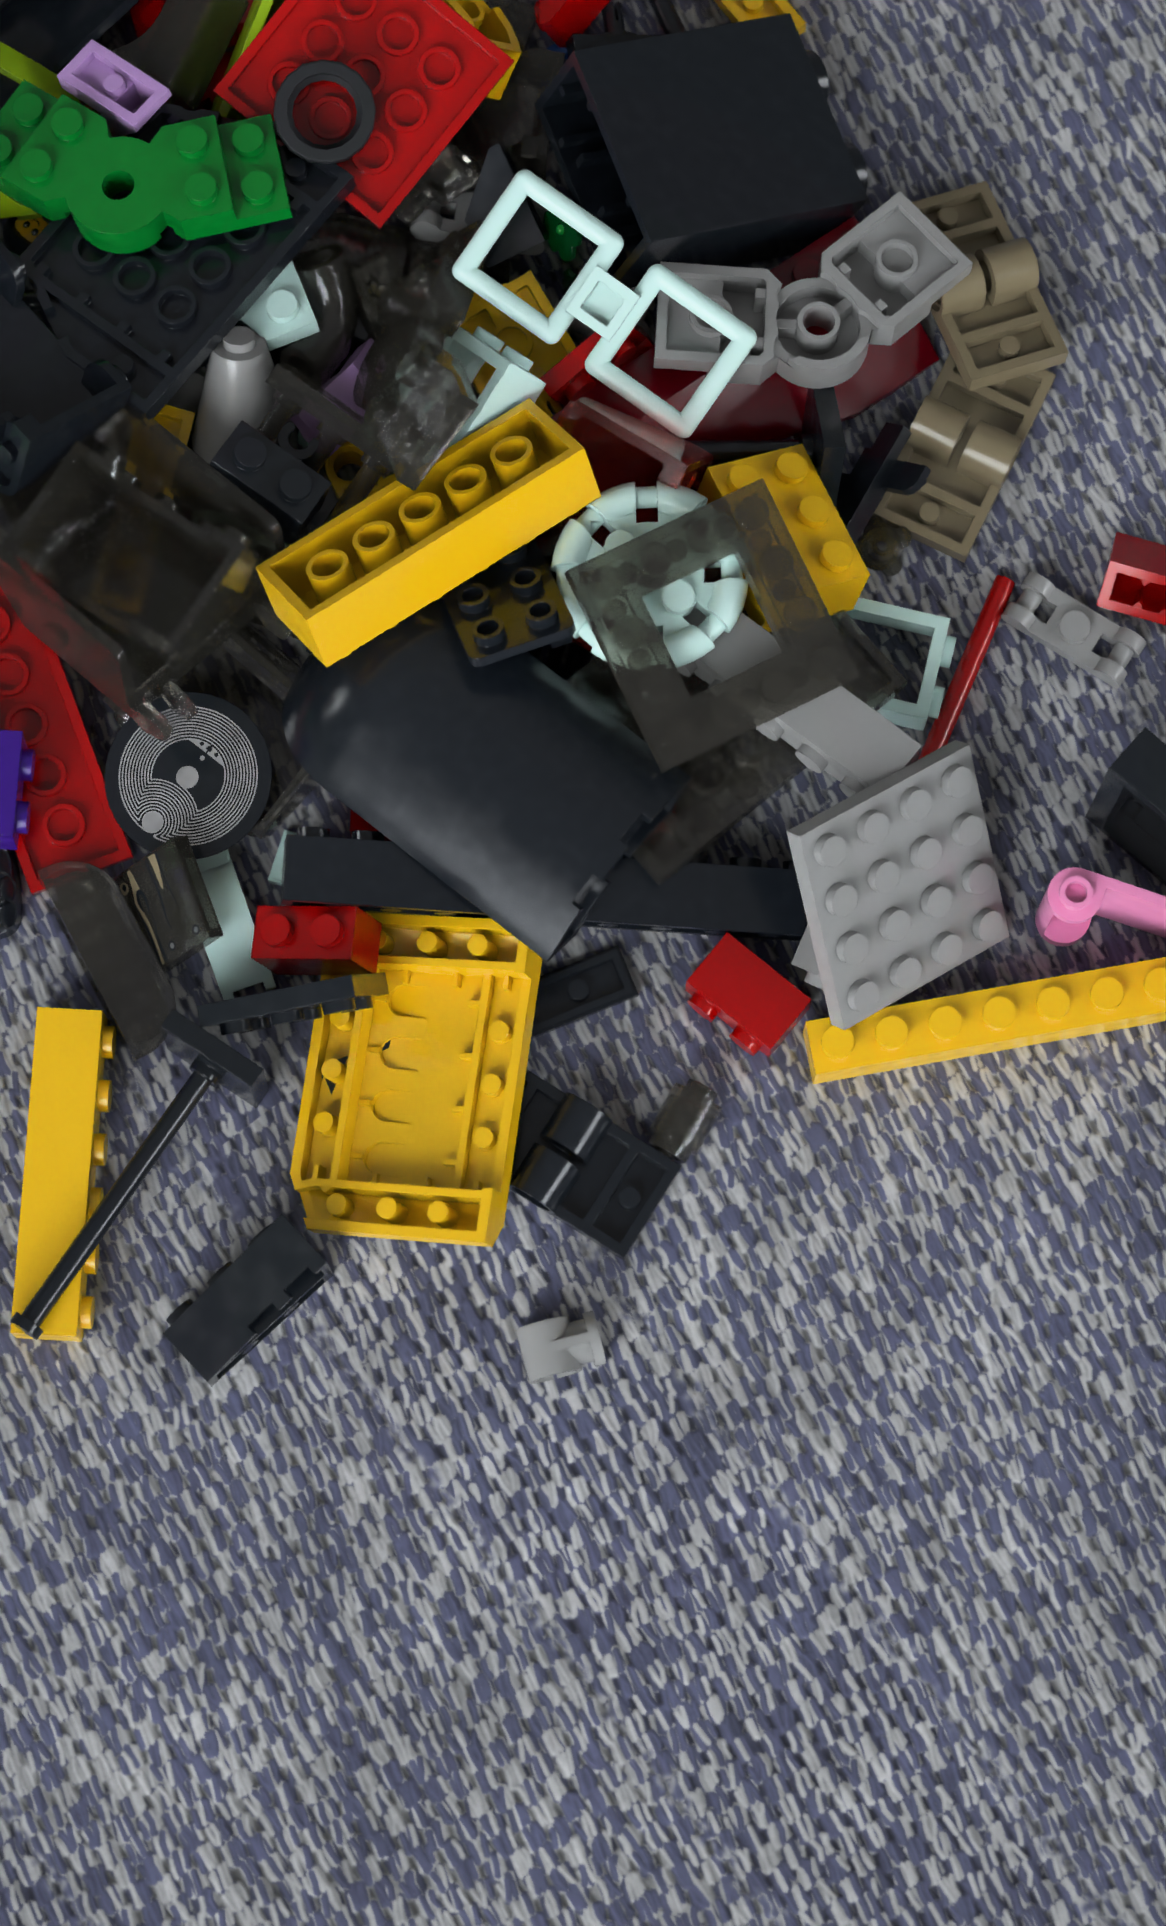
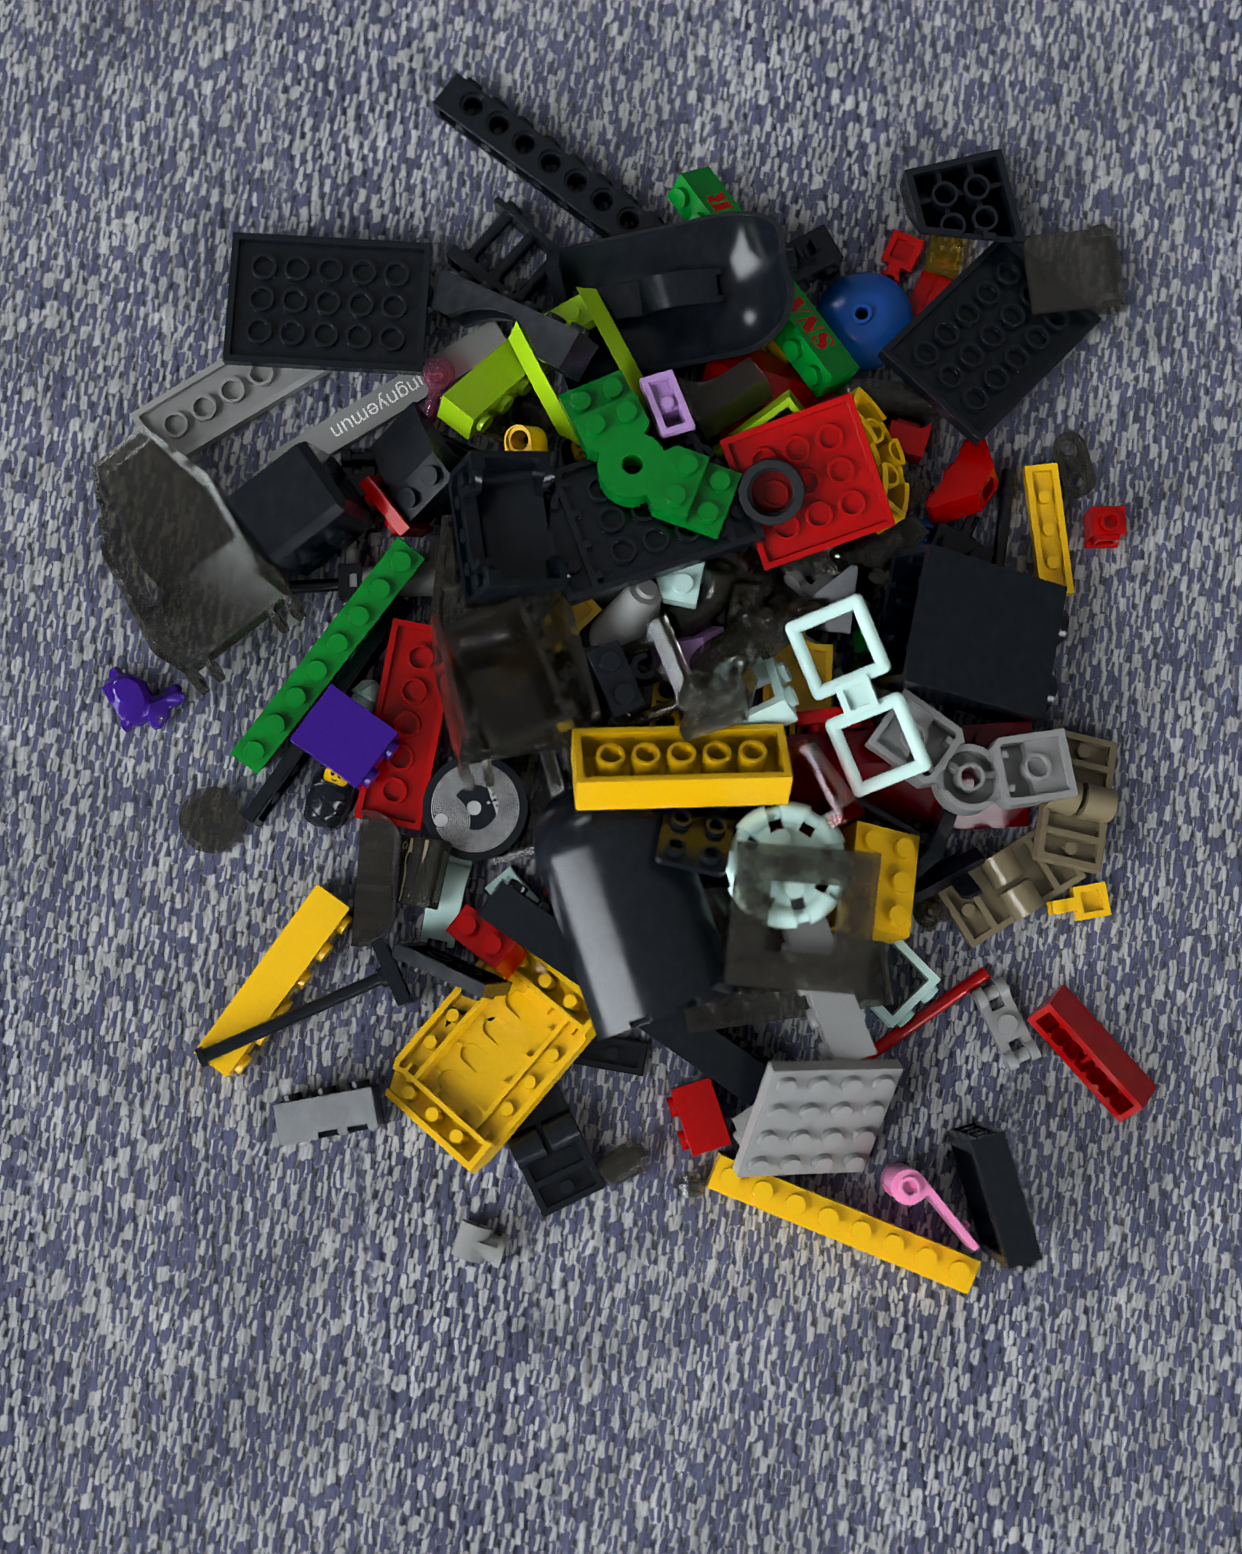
camera: 30 degrees right, 5 degrees up
none -> clear smoke plate [673,1171,708,1198]
none -> yellow plate [1046,882,1112,921]

